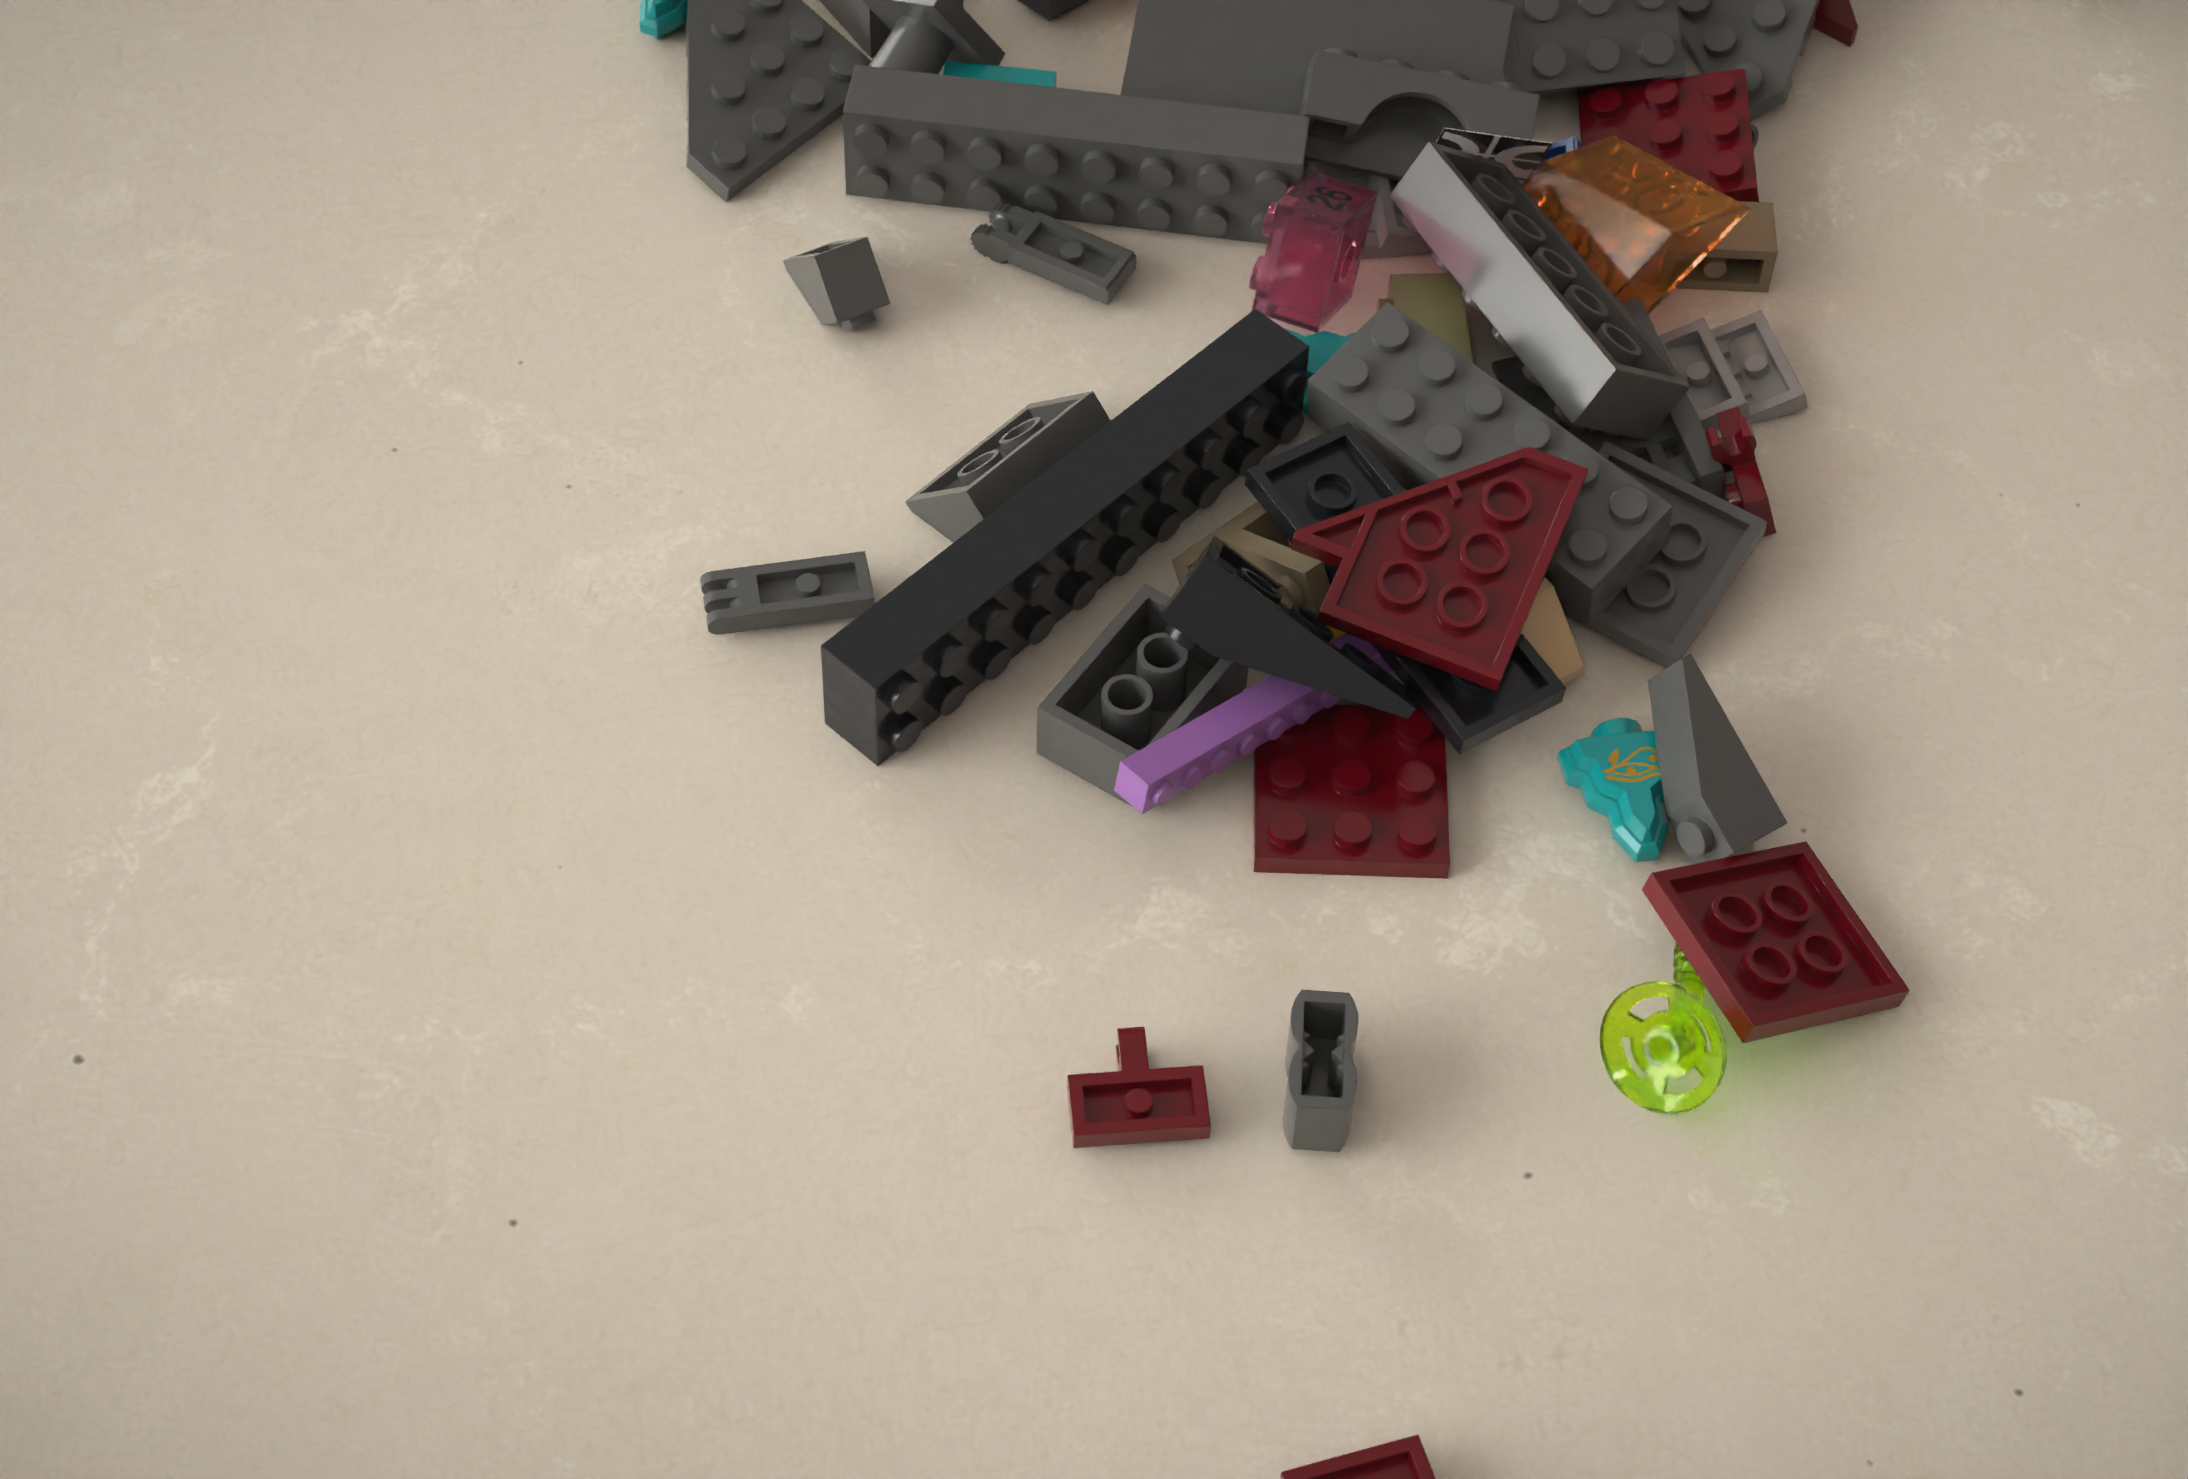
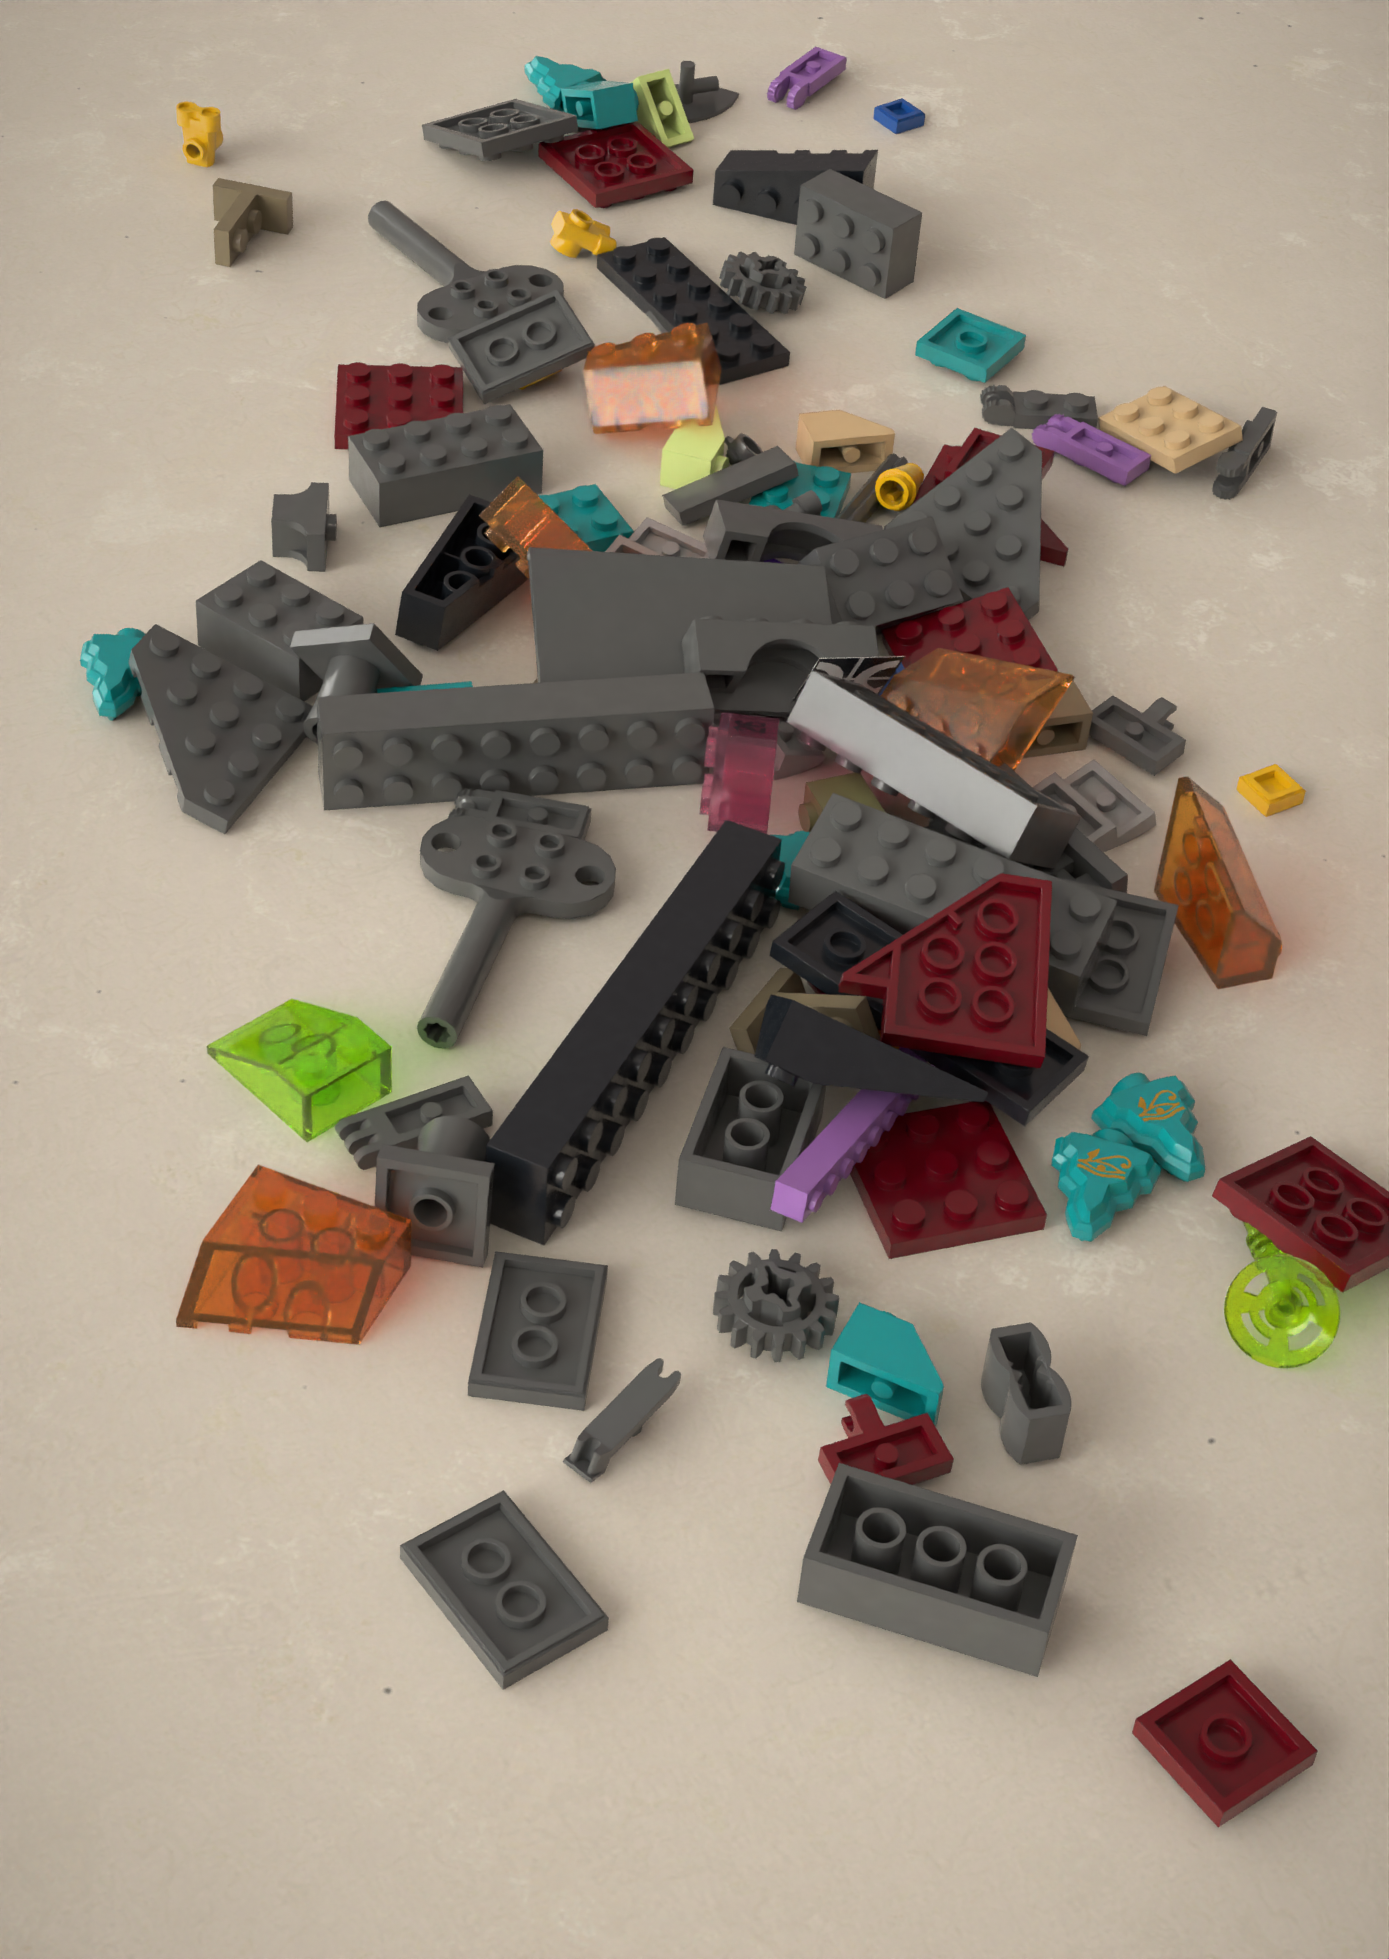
camera: 20 degrees left, 10 degrees down
dark grey slope [783,237,891,331] -> none
dark grey slope [905,391,1111,543] -> none
dark grey slope [1648,654,1788,864] -> none
dark red plate [1705,406,1777,537] -> none
none -> clear orange wedge [176,1165,411,1345]
none -> clear neon green slope [207,998,392,1142]
none -> dark grey plant [372,1116,495,1268]
none -> dark grey tile [400,1490,609,1690]
none -> dark grey piece [417,815,616,1049]
none -> dark grey tile [468,1251,608,1411]
none -> dark grey piece [563,1358,681,1483]
none -> dark grey gear [713,1249,839,1362]
none -> dark grey brick [797,1463,1078,1677]
none -> teal slope [826,1302,944,1426]
none -> teal rock [1051,1129,1162,1242]
none -> dark grey plate [1089,696,1186,776]
none -> clear orange wedge [1154,776,1282,989]
none -> yellow tile [1236,764,1306,817]

